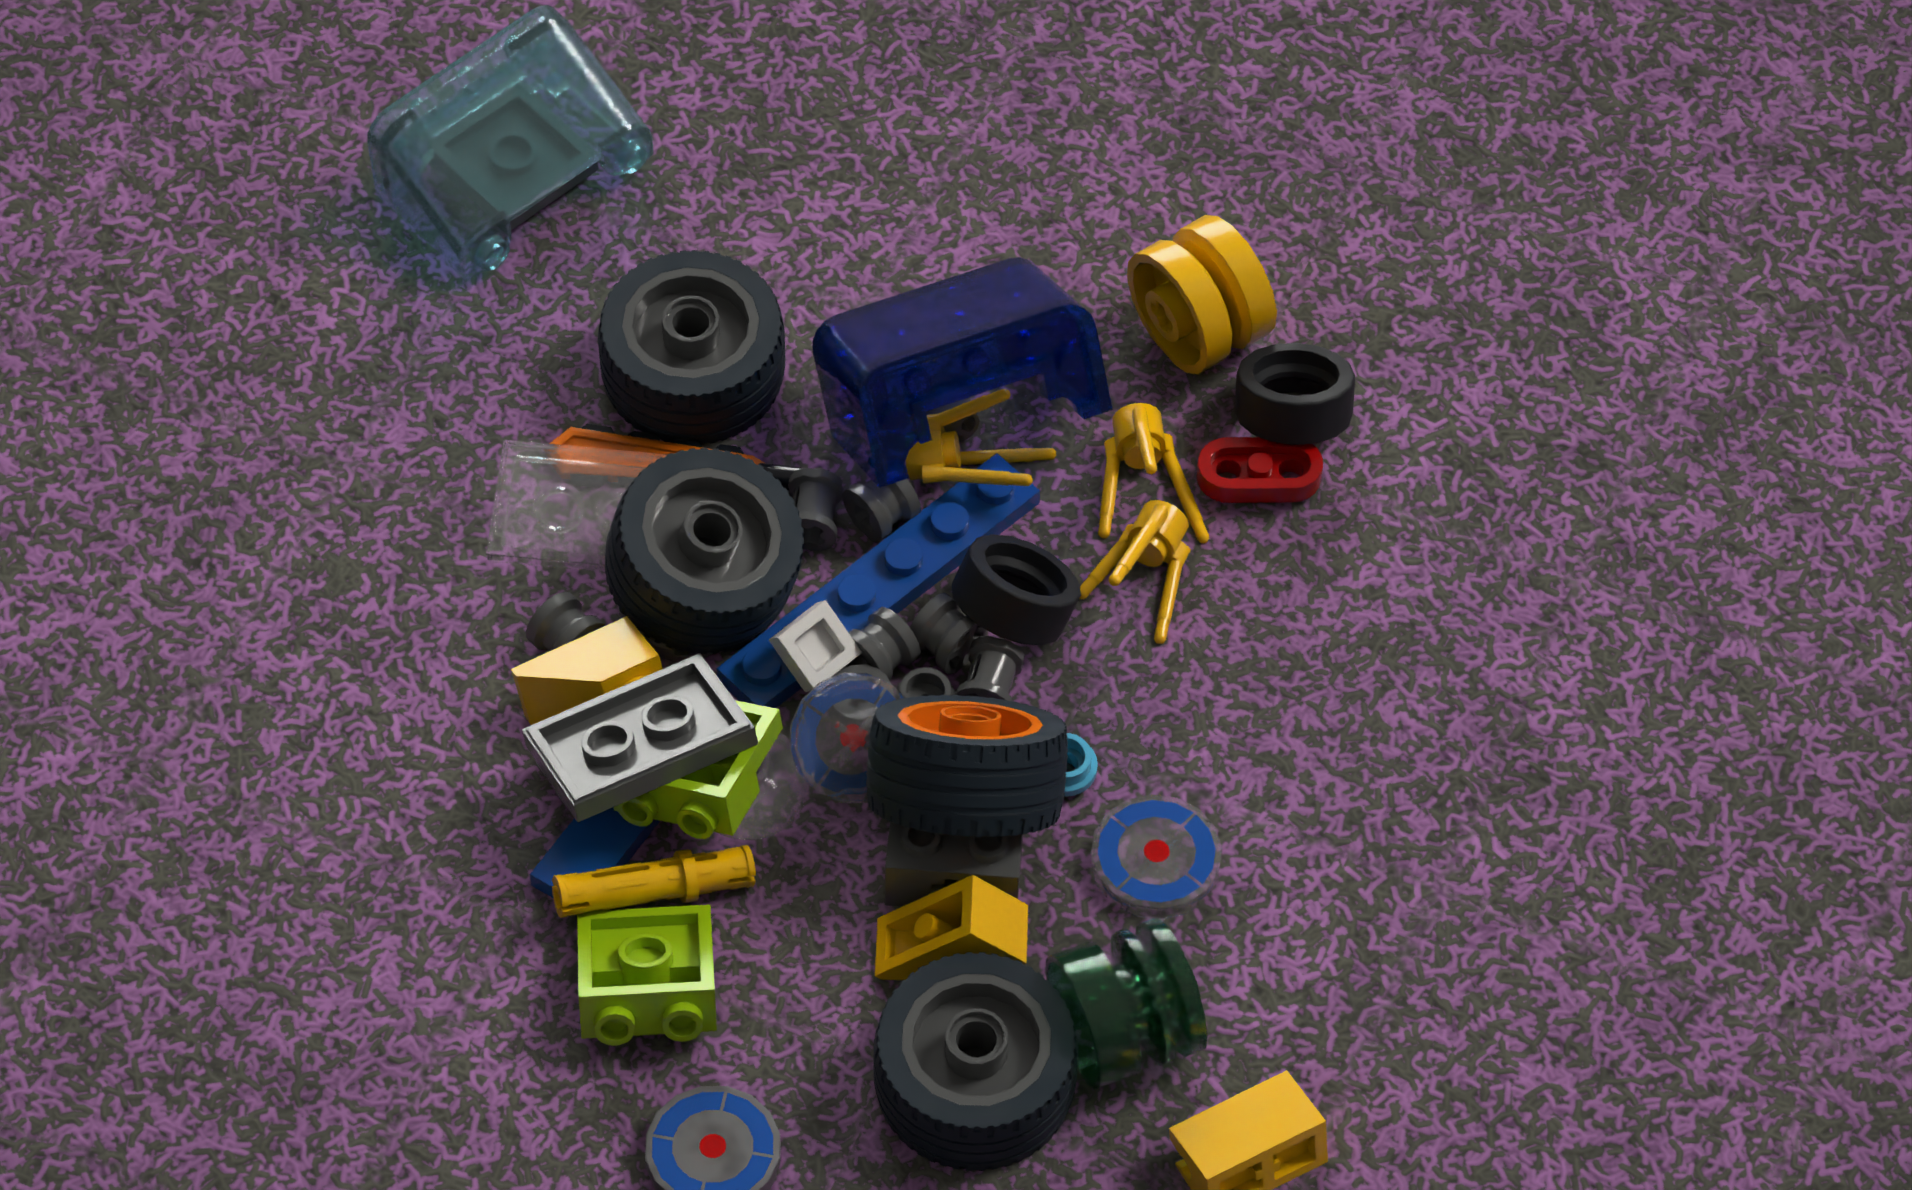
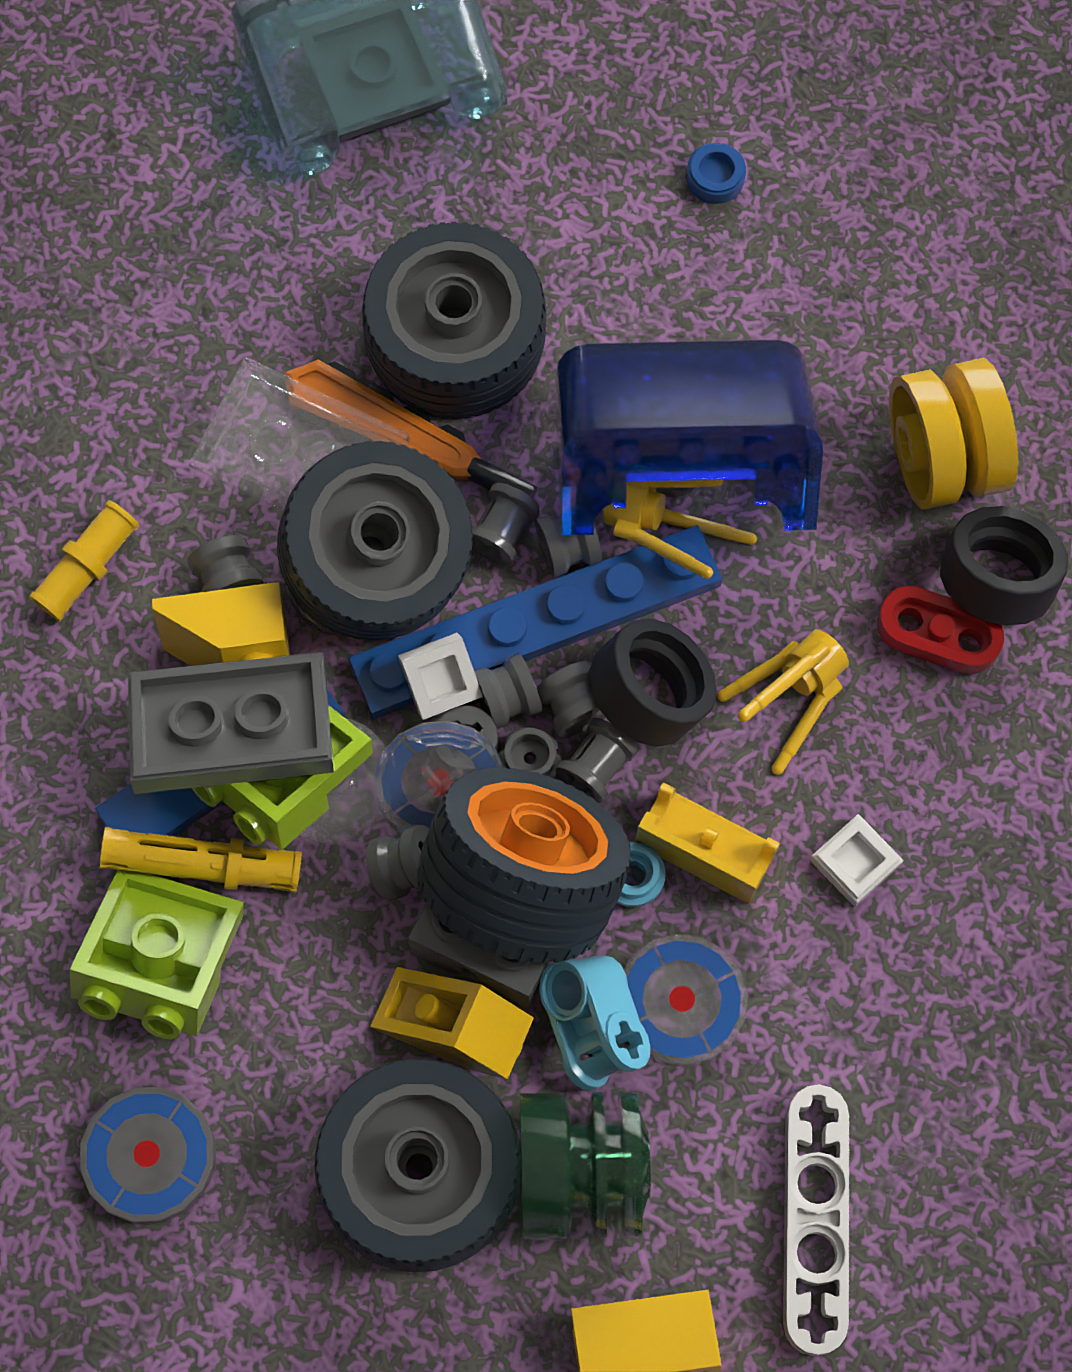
camera: 20 degrees right, 15 degrees up
yellow plant [1098,403,1209,544] -> none
none -> yellow pin [29,500,139,622]
none -> dark grey wheel [366,825,429,901]
none -> medium azure piece [539,955,650,1091]
none -> yellow hinge [635,783,780,904]
none -> blue tile [686,143,746,204]
none -> white beam [783,1084,849,1356]
none -> white tile [810,814,904,907]

